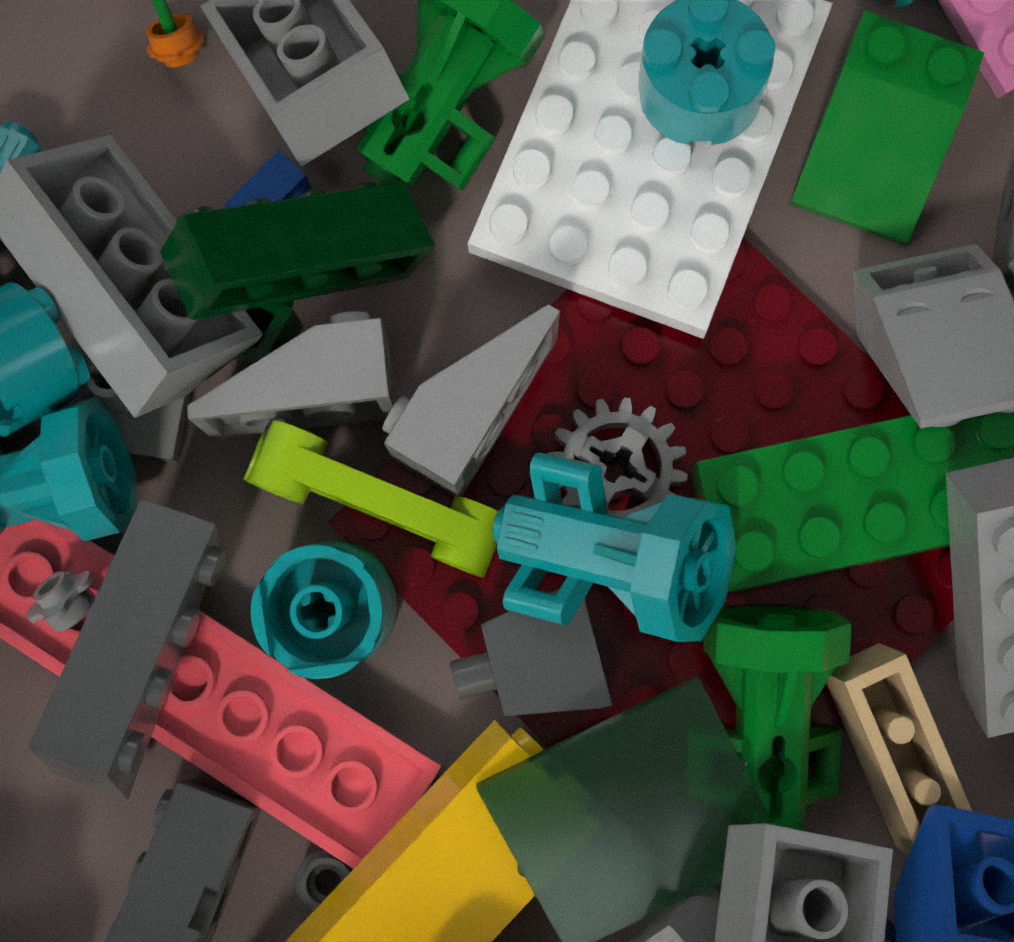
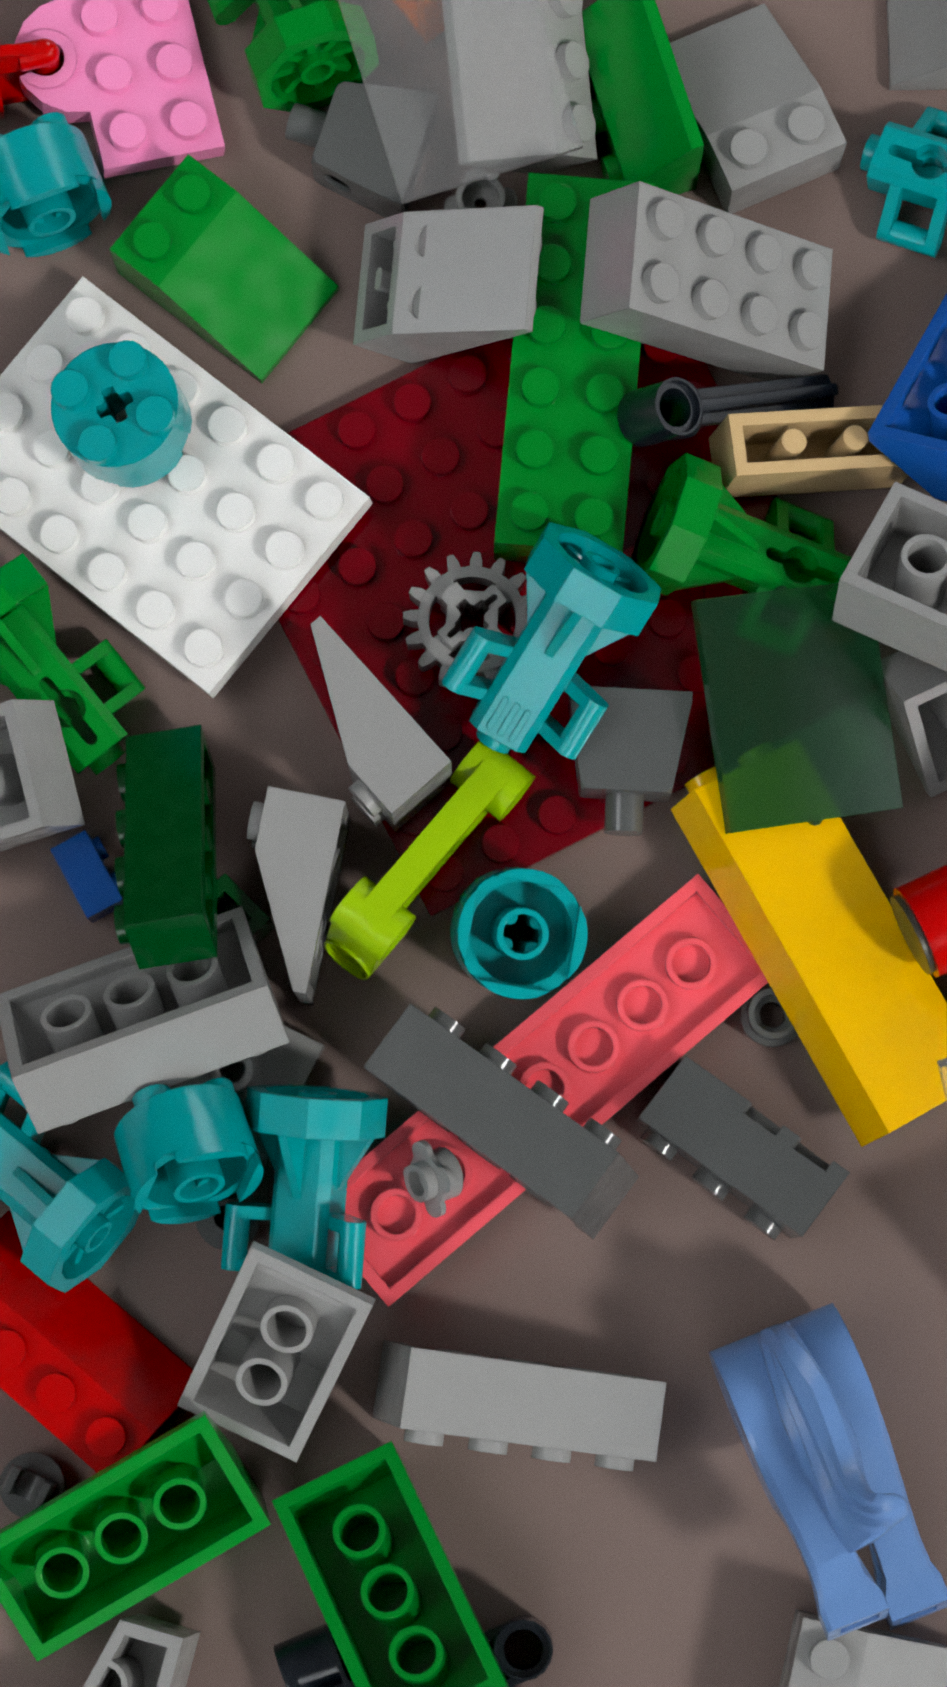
camera: 75 degrees left, 0 degrees up
none -> black axle [617,374,839,447]

